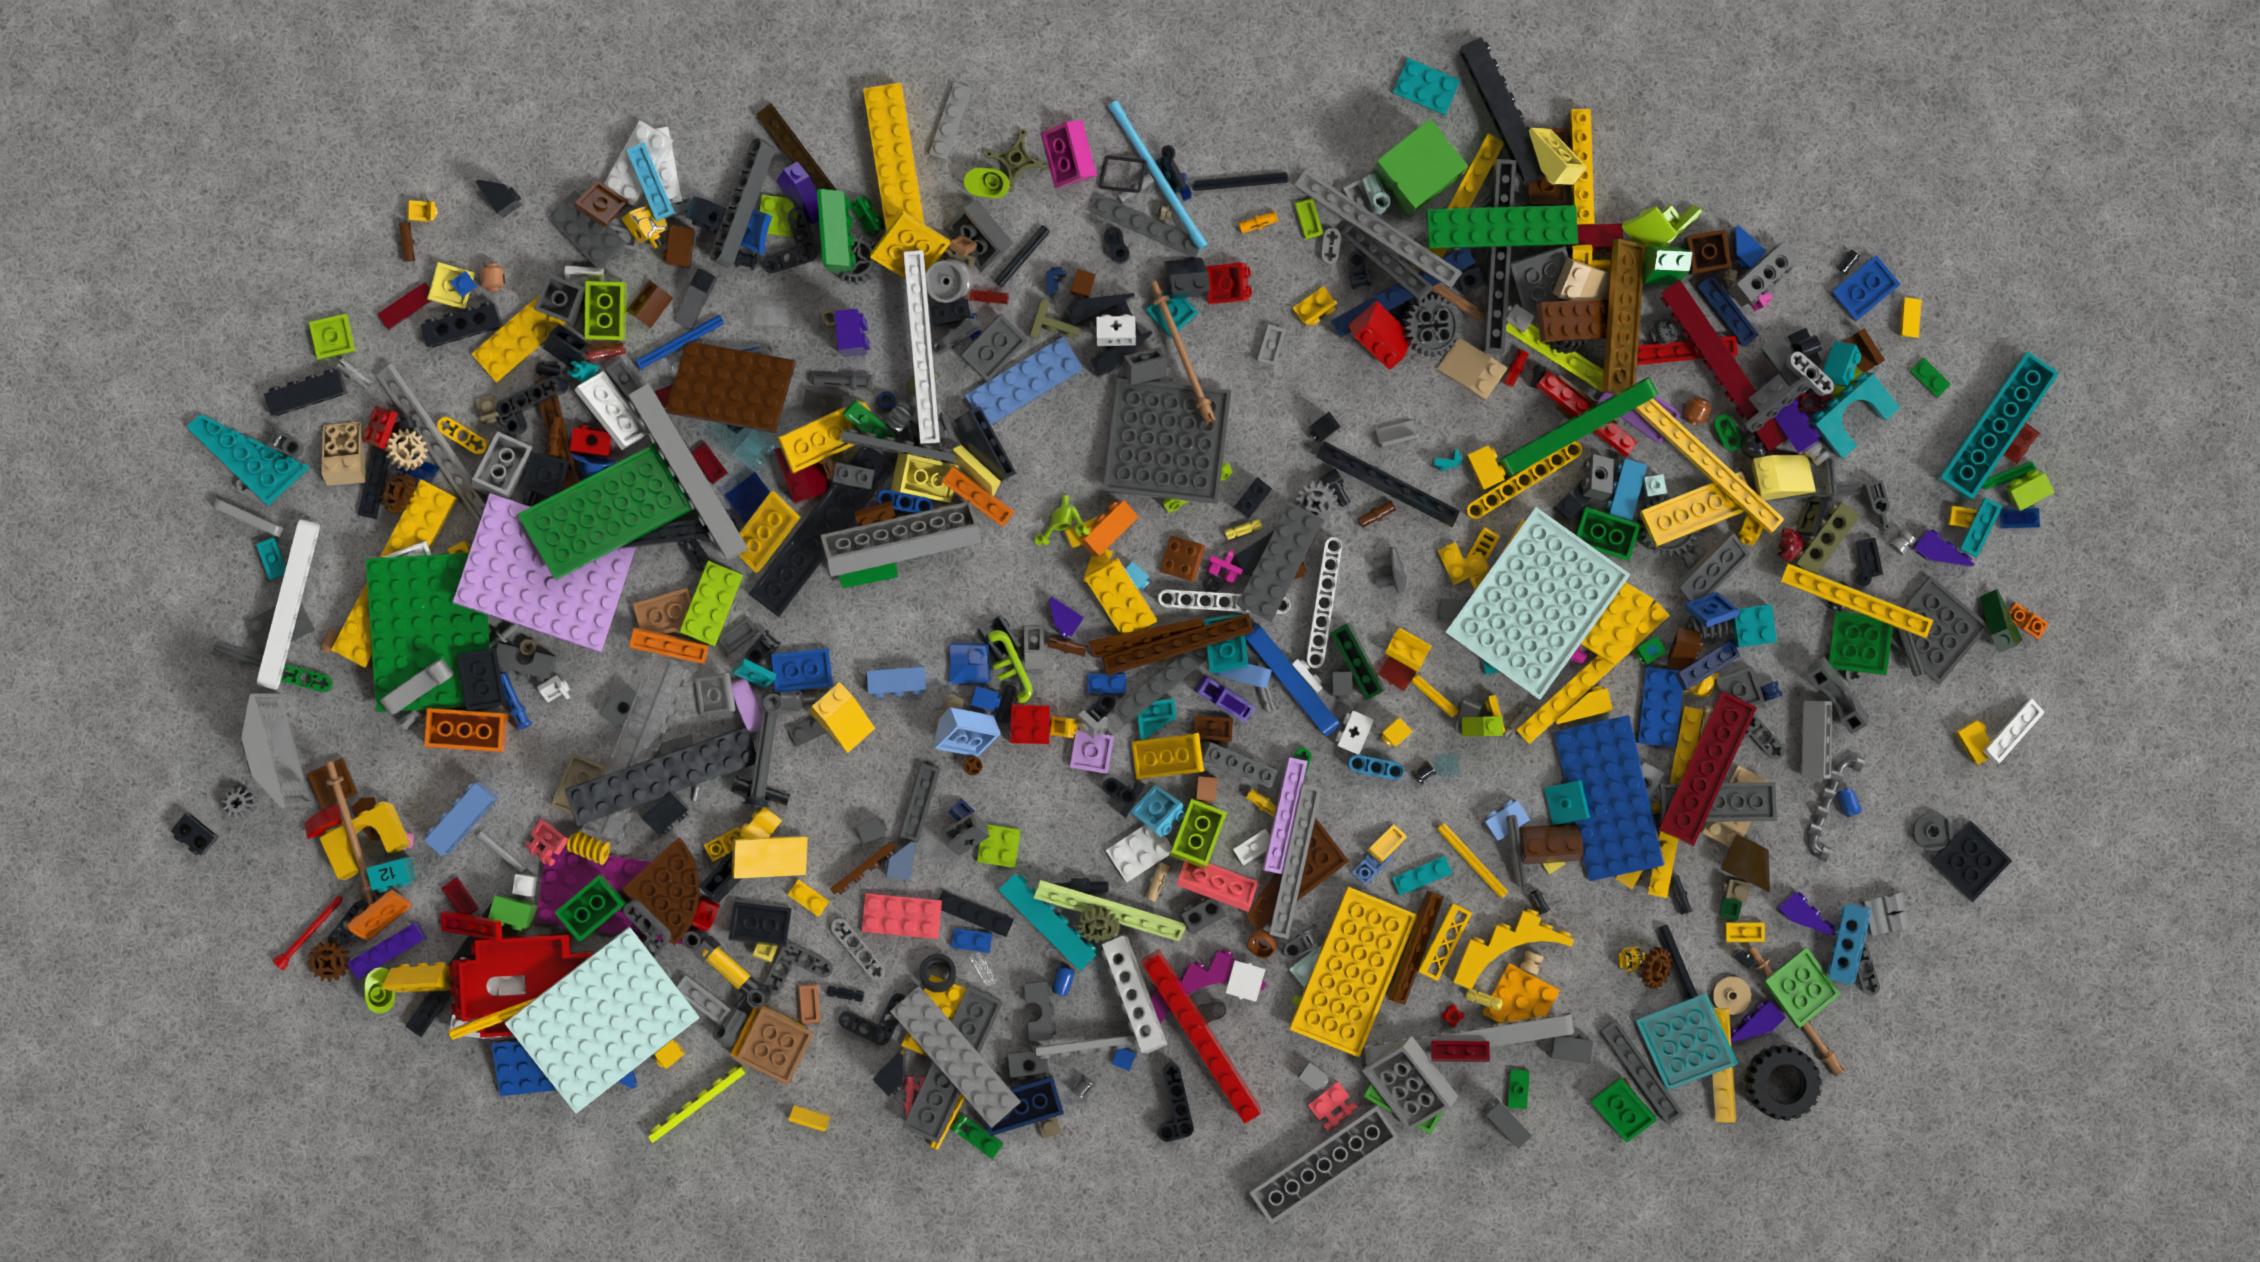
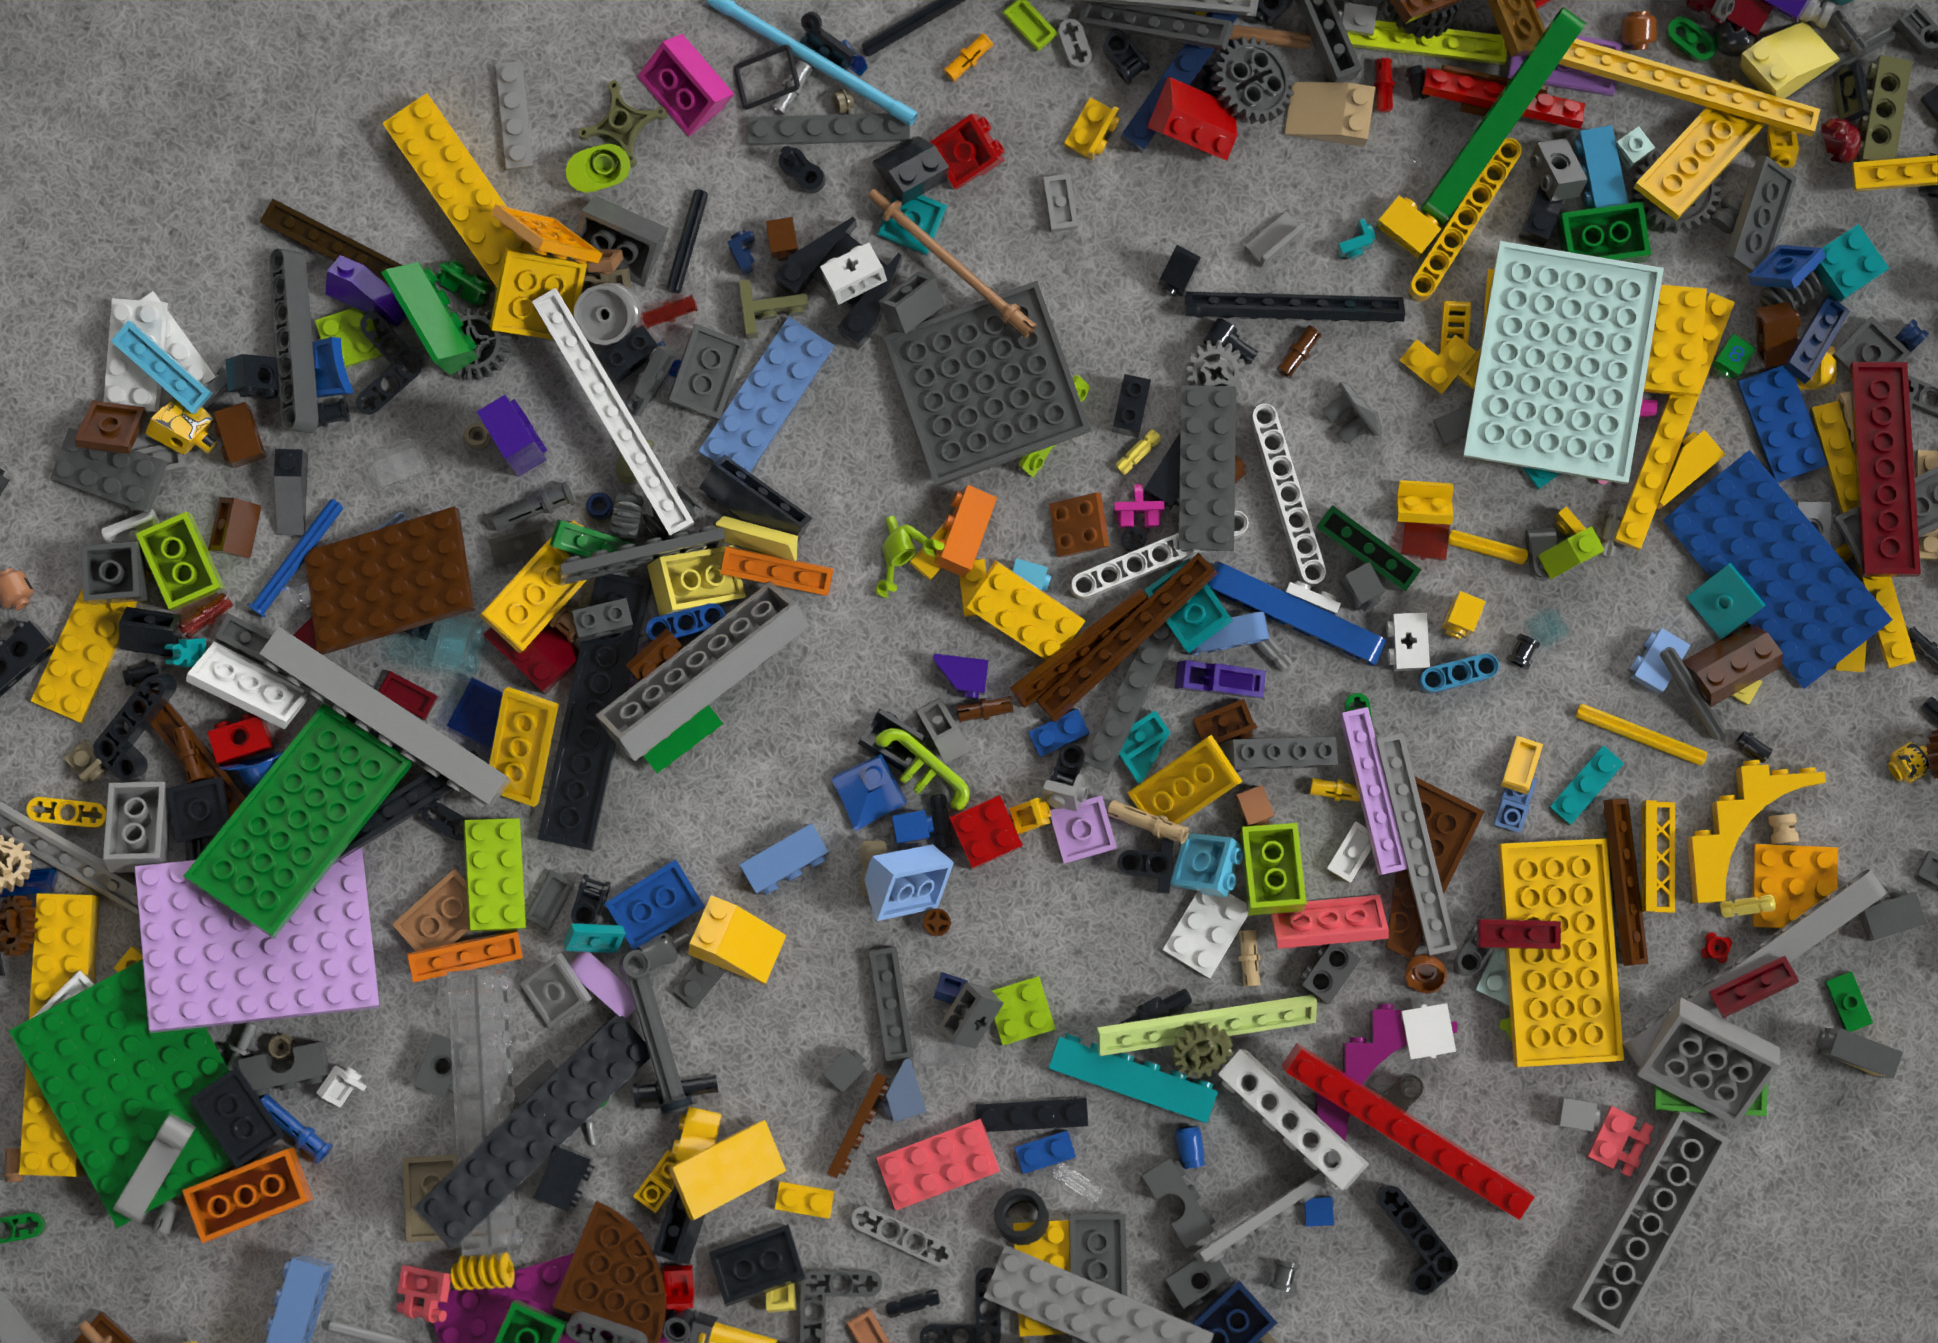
camera: 20 degrees left, 5 degrees down
none -> light orange plate [491,204,602,264]
none -> tan pin [1107,800,1189,844]
none -> dark red plate [1477,919,1561,949]

